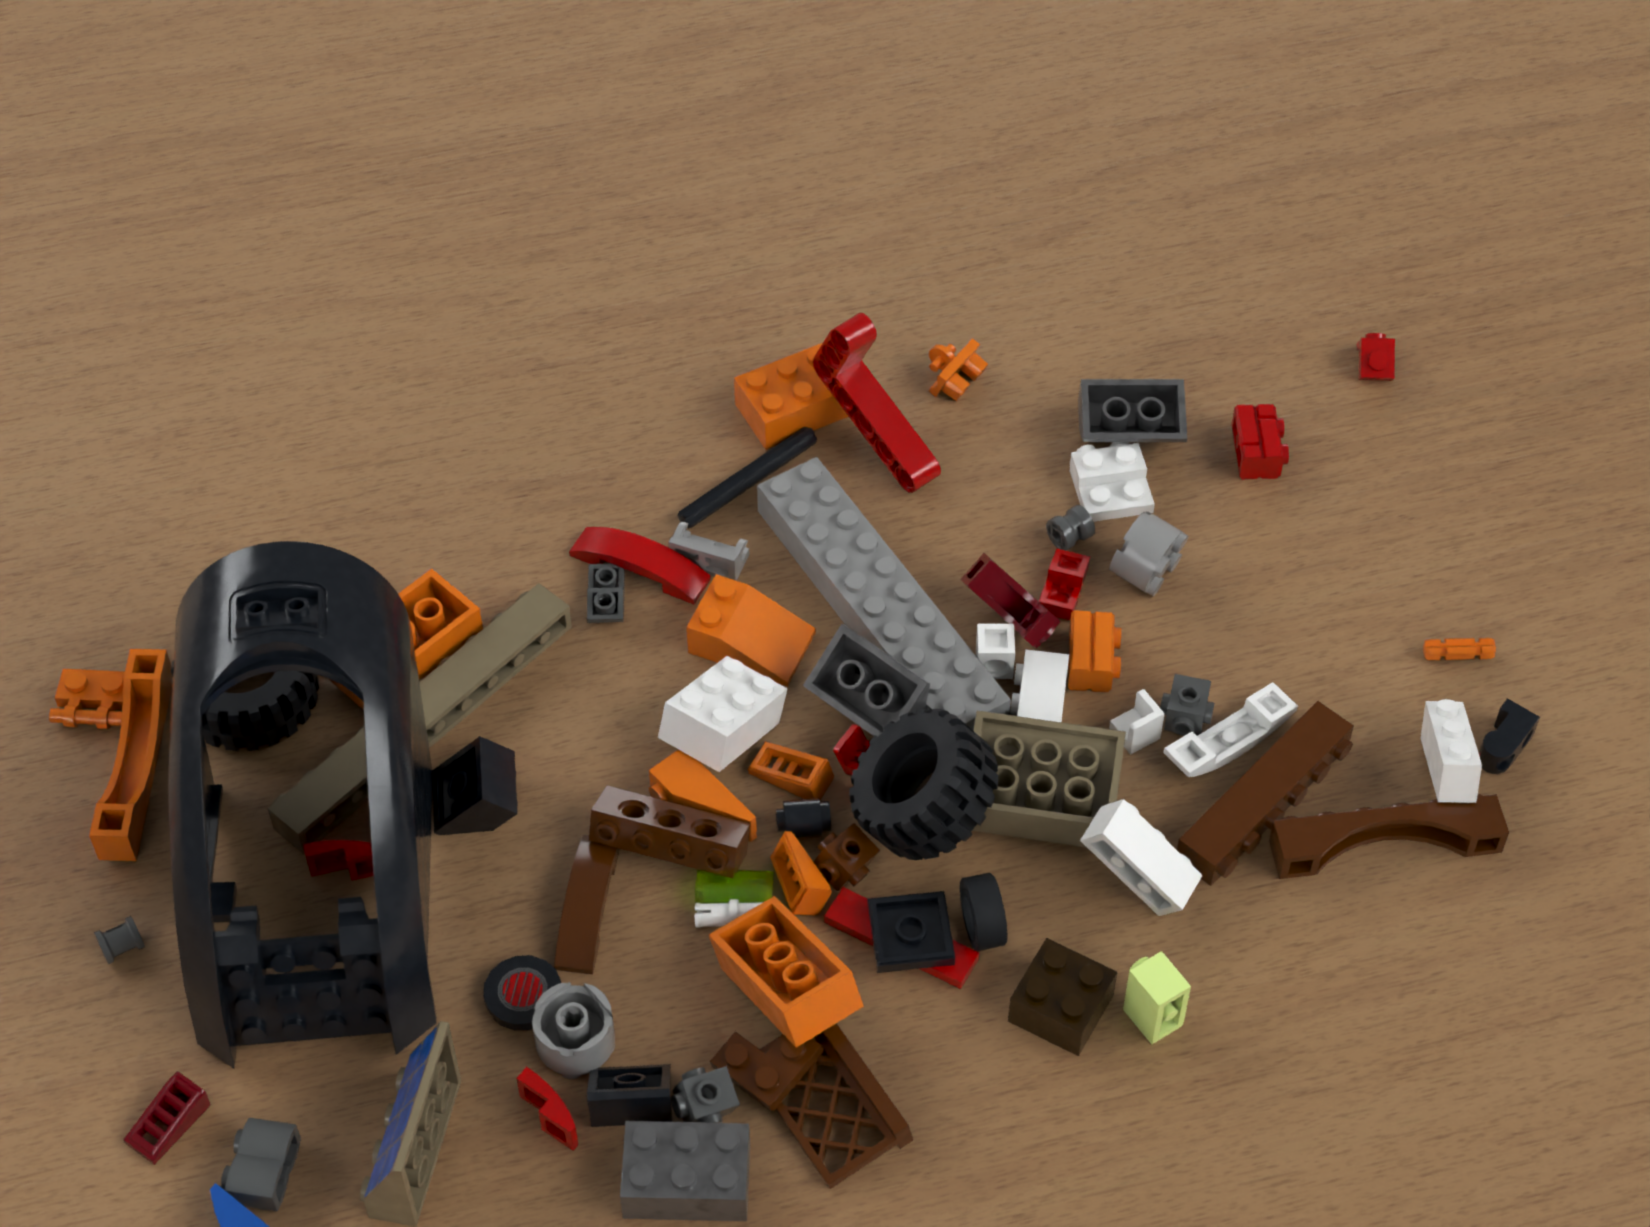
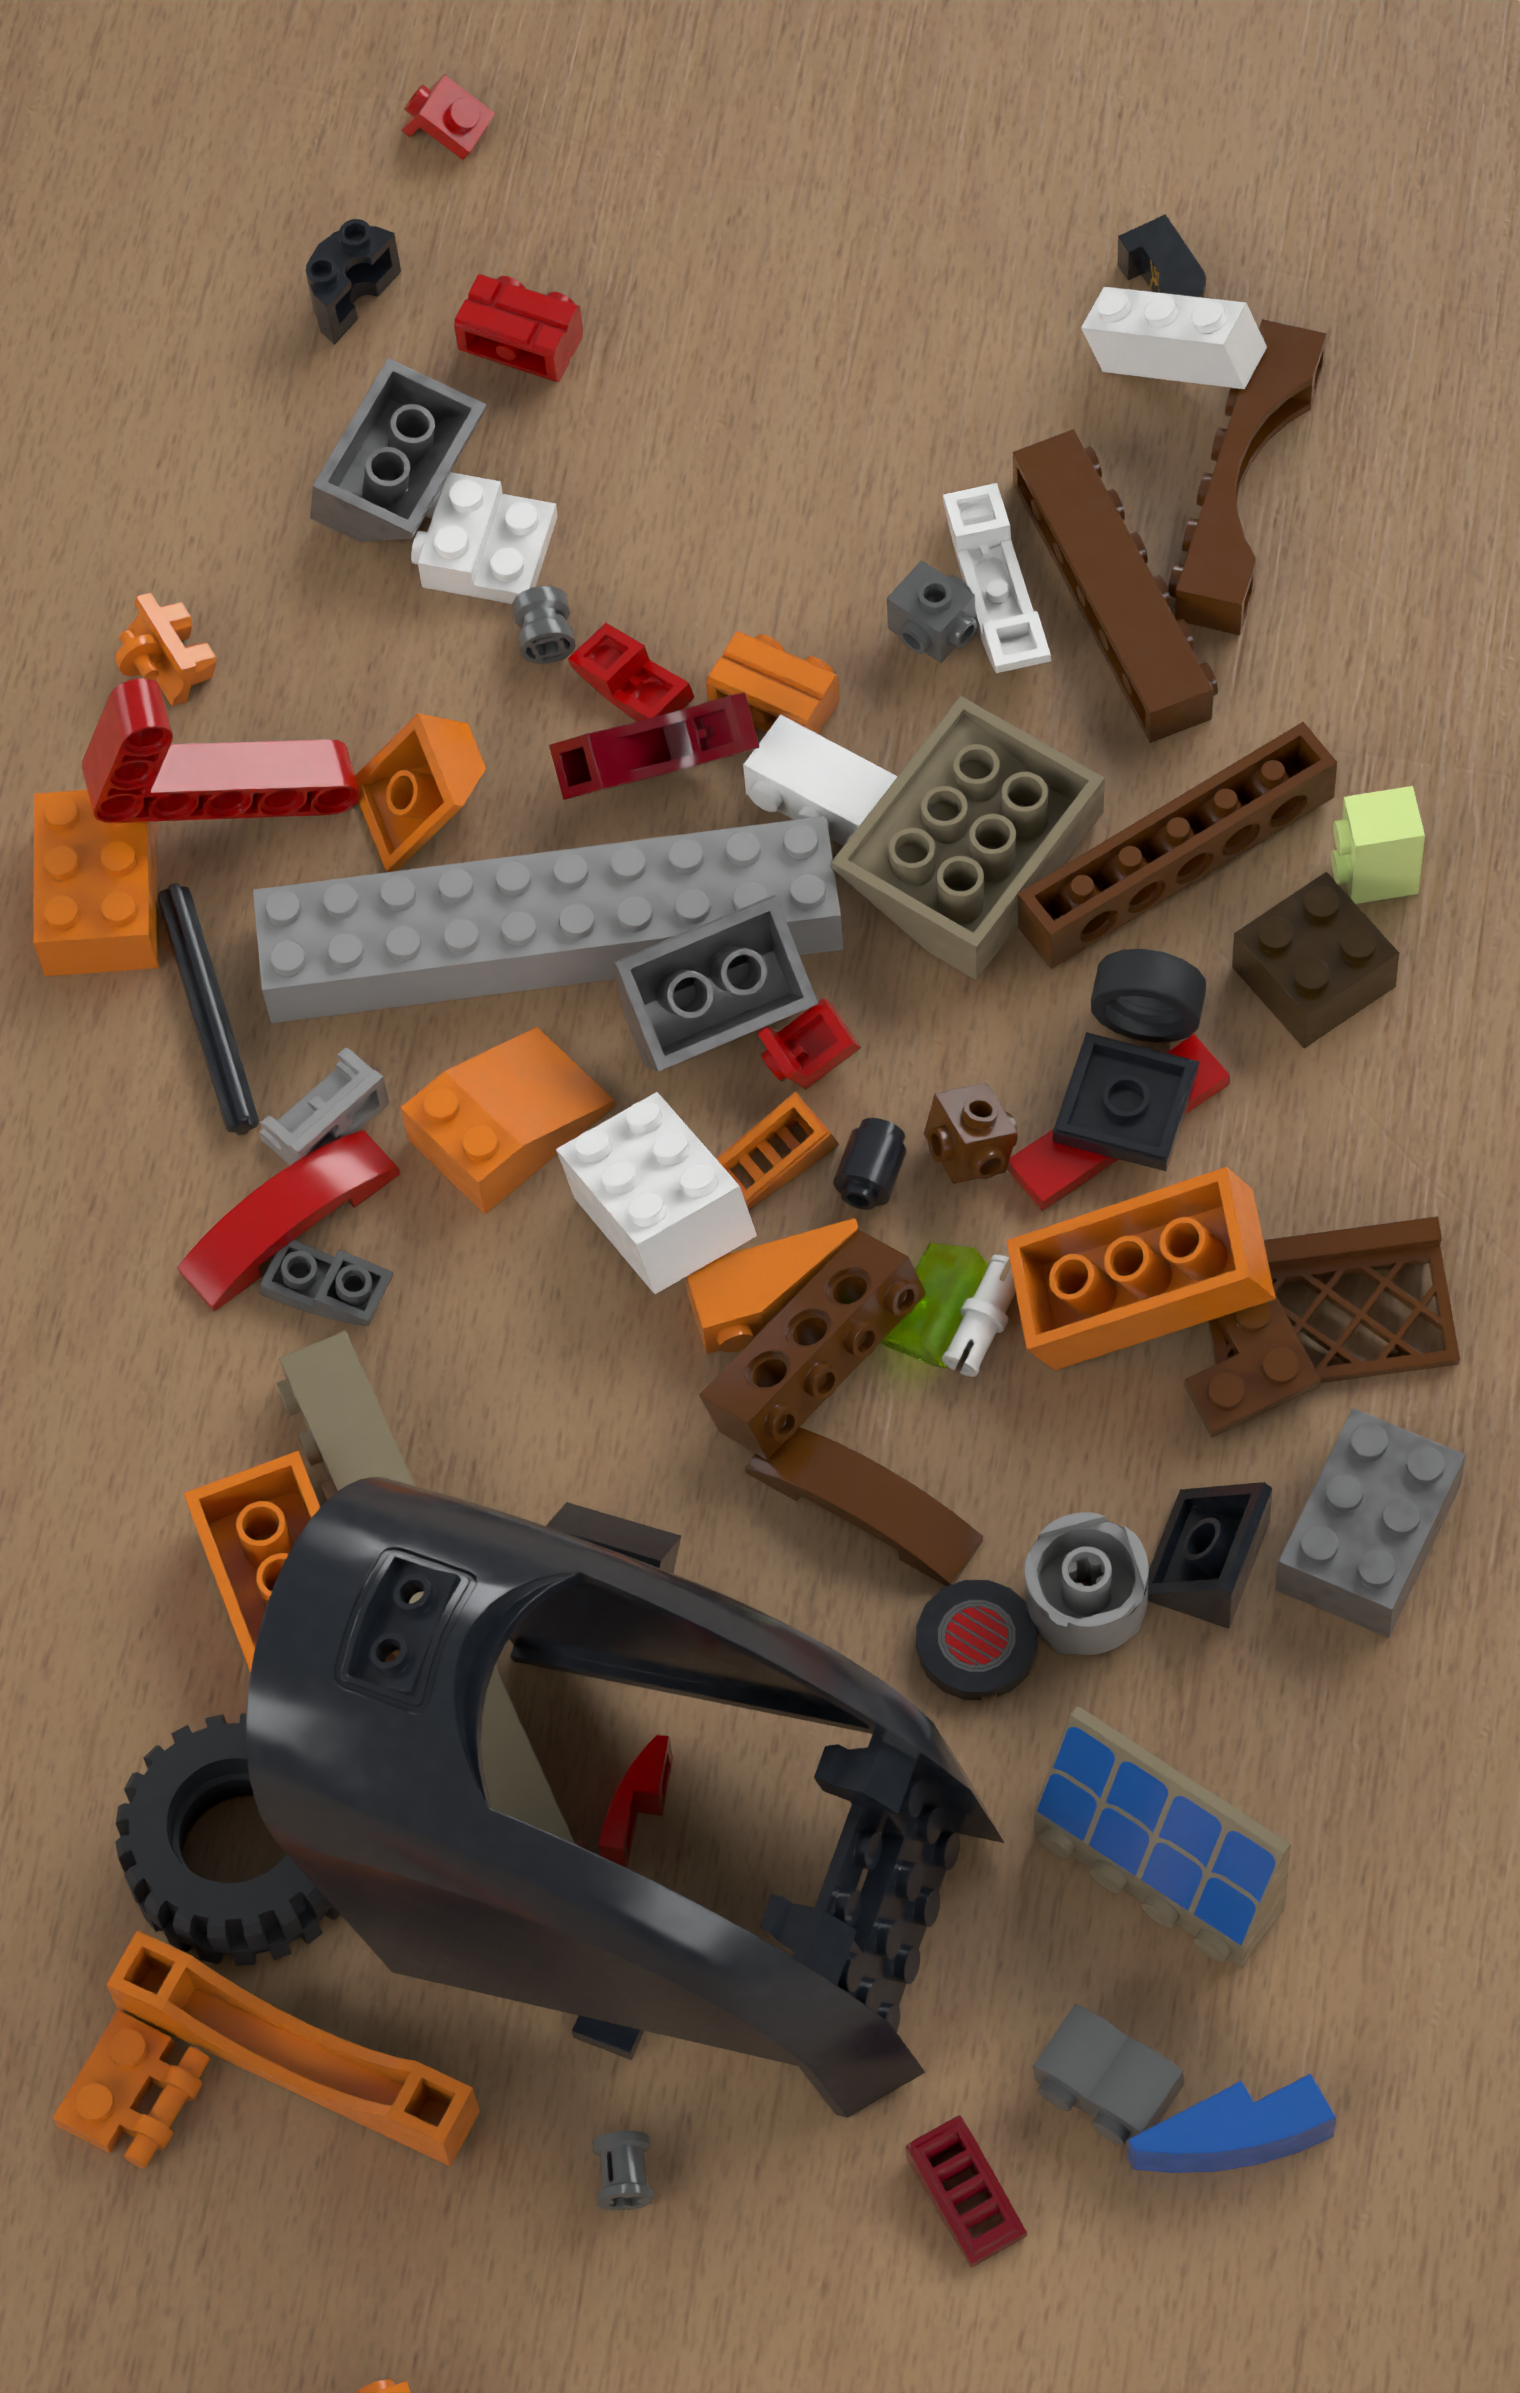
camera: 60 degrees left, 10 degrees up
red slope [516,1066,579,1151] -> none
dark grey brick [671,1066,740,1123] -> none
orange slope [770,831,832,915] -> none
black tyre [850,708,998,860] -> none
white brick [976,624,1015,679] -> none
white brick [1080,799,1203,916] -> none
light grey brick [1109,511,1189,596] -> none
white panel [1109,689,1165,755] -> none
orange axle [1423,638,1496,660] -> none
none -> black cylinder [306,219,401,345]
none -> orange slope [355,713,486,872]
none -> reddish brown brick [1018,722,1337,969]

